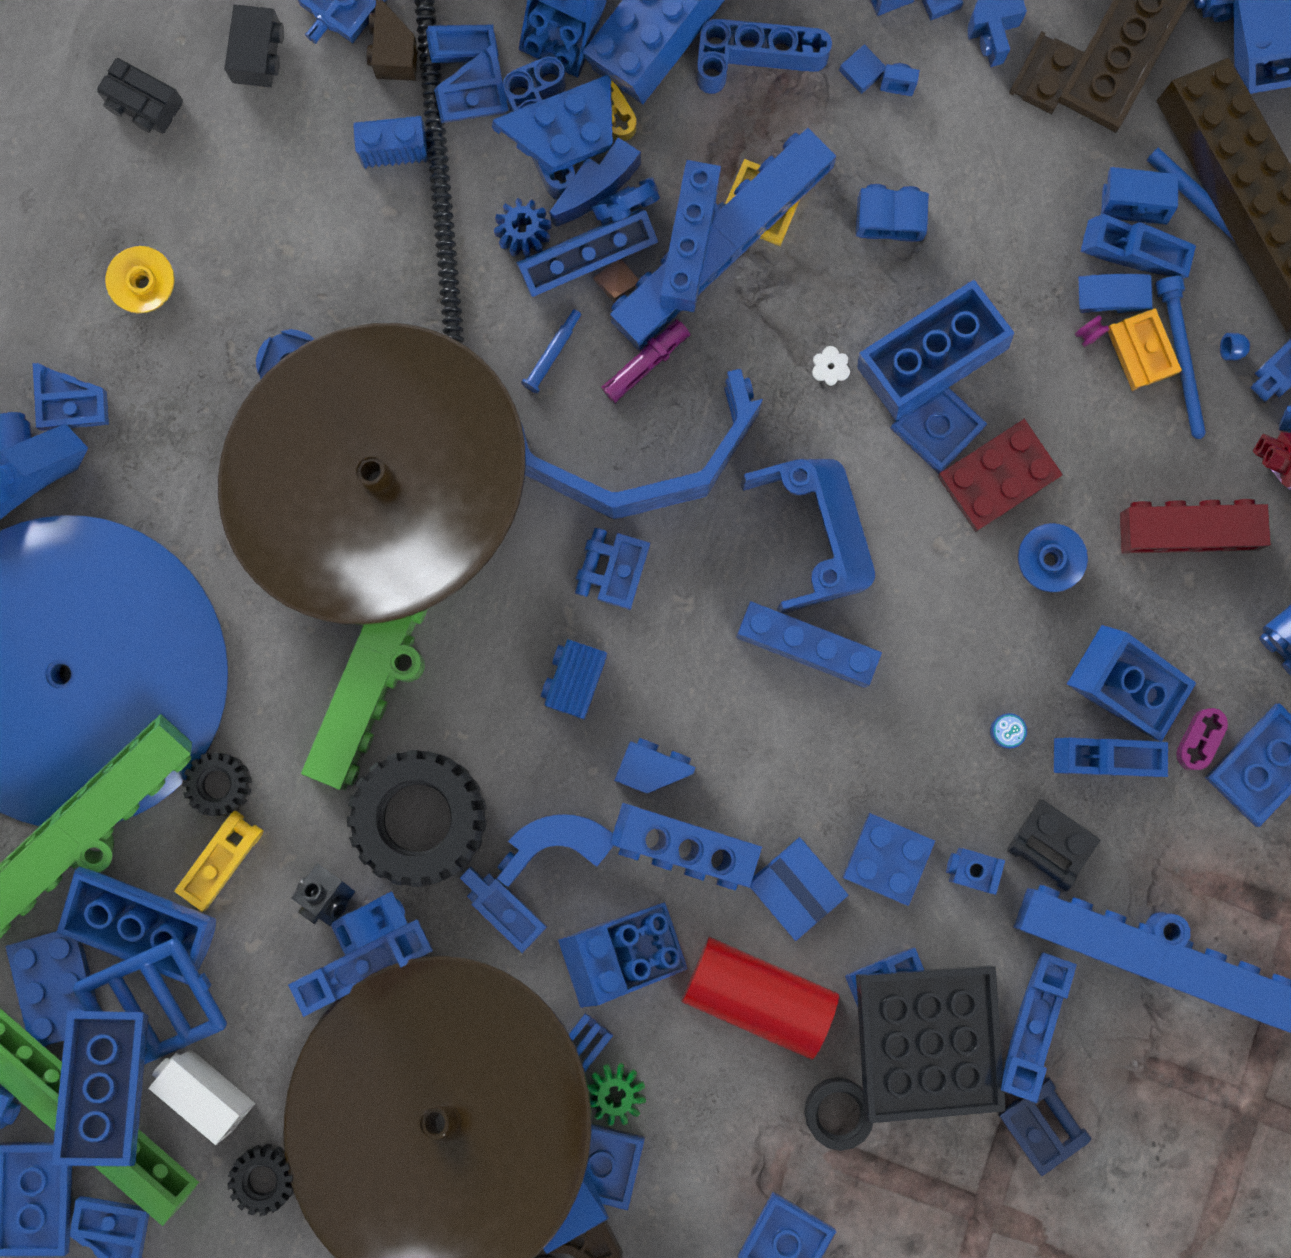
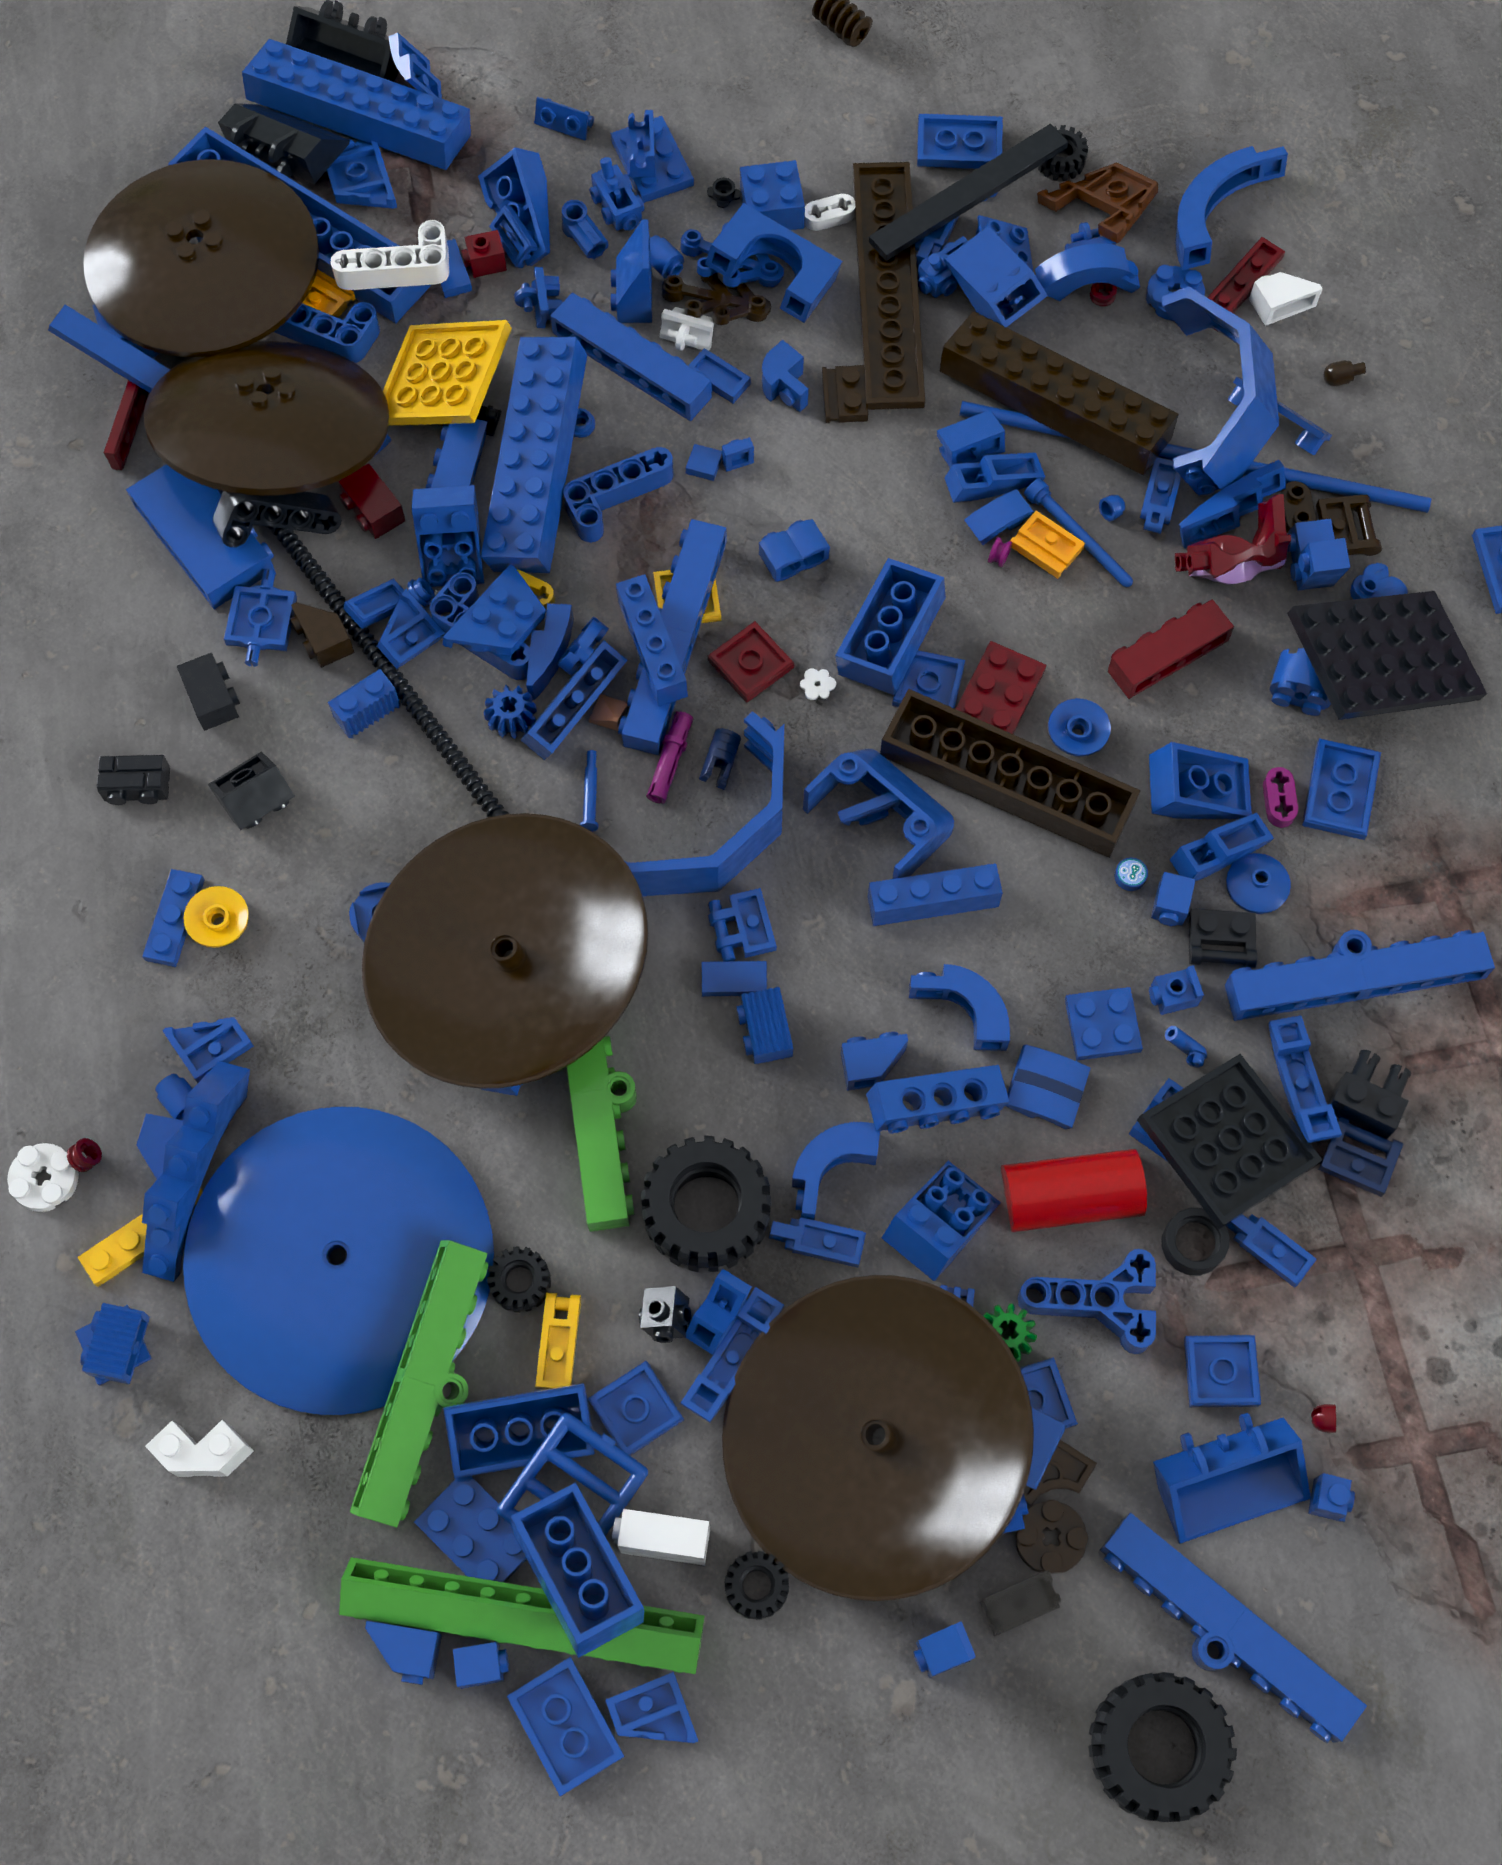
camera: 30 degrees left, 15 degrees down
none -> blue plate [142,869,205,967]
none -> black slope [208,752,295,830]
none -> blue plate [407,577,435,607]
none -> blue tile [588,1360,684,1456]
none -> dark blue hinge [699,728,741,790]
none -> blue tile [702,961,767,997]
none -> dark red plate [707,621,794,703]
none -> blue tile [838,792,900,826]
none -> dark brown brick [880,689,1141,858]
none -> blue arch [909,964,1010,1051]
none -> blue beam [1017,1249,1156,1354]
none -> blue brick [1151,872,1196,926]
none -> blue arm [1165,1026,1207,1068]
none -> blue dish [1226,853,1291,914]
none -> blue hinge [1226,1214,1317,1288]
none -> black brick [1327,1050,1412,1139]

